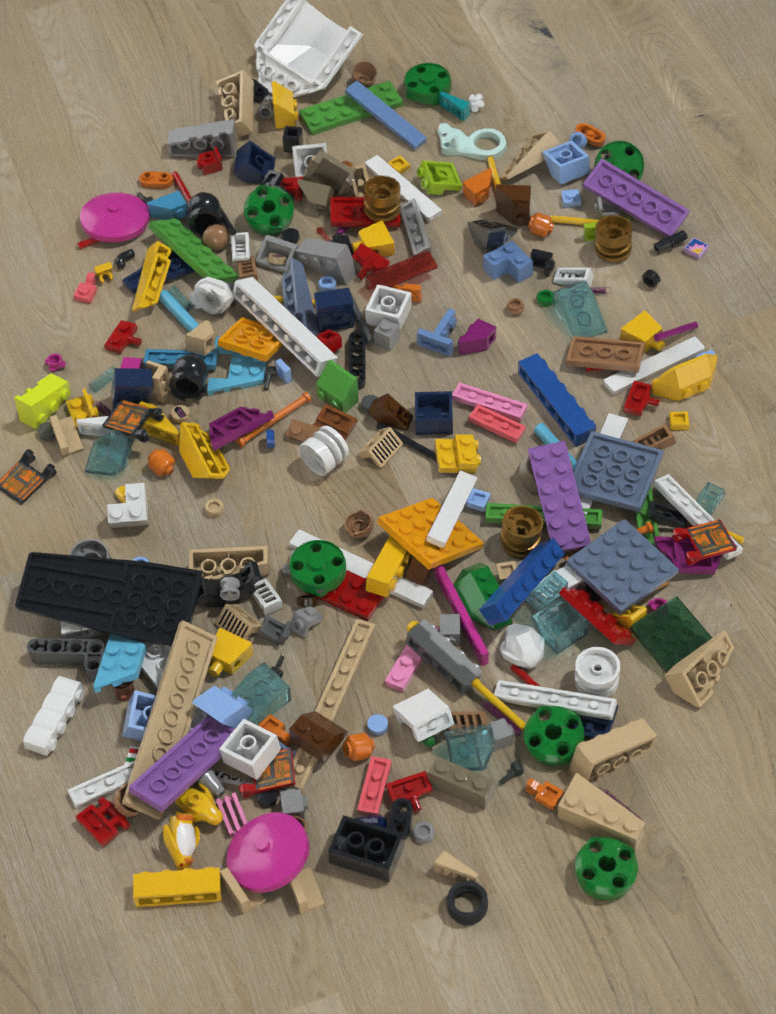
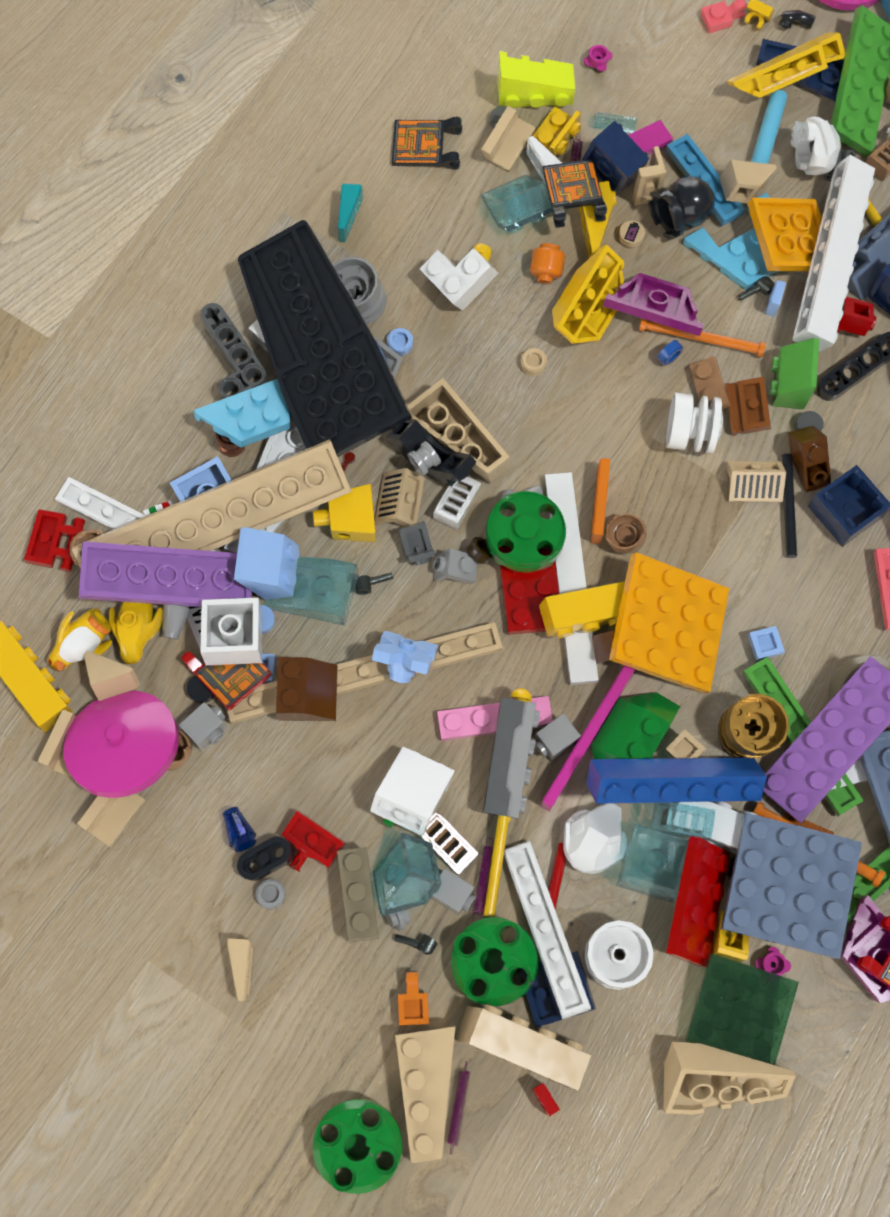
camera: 50 degrees right, 20 degrees up
white brick [23,676,84,756] -> none
red plate [104,320,142,354] -> none
clear light blue piece [168,286,193,312] -> none
bright pink tile [216,793,247,837] -> none
orange plate [258,714,292,747] -> none
black brick [328,815,404,882] -> none
orange head [343,732,375,761] -> none
coral plate [357,756,392,818] -> none
light blue tile [367,714,388,736] -> none
white tile [426,470,478,548] -> none
yellow plate [434,434,481,473] -> none
black tyre [447,881,488,925] -> none
none -> tan slope [84,651,141,701]
none -> teal slope [338,183,363,242]
none -> light blue plant [372,631,438,683]
none -> light grey plate [385,902,410,931]
none -> red tile [532,1082,560,1117]
none -> orange tile [590,458,610,544]

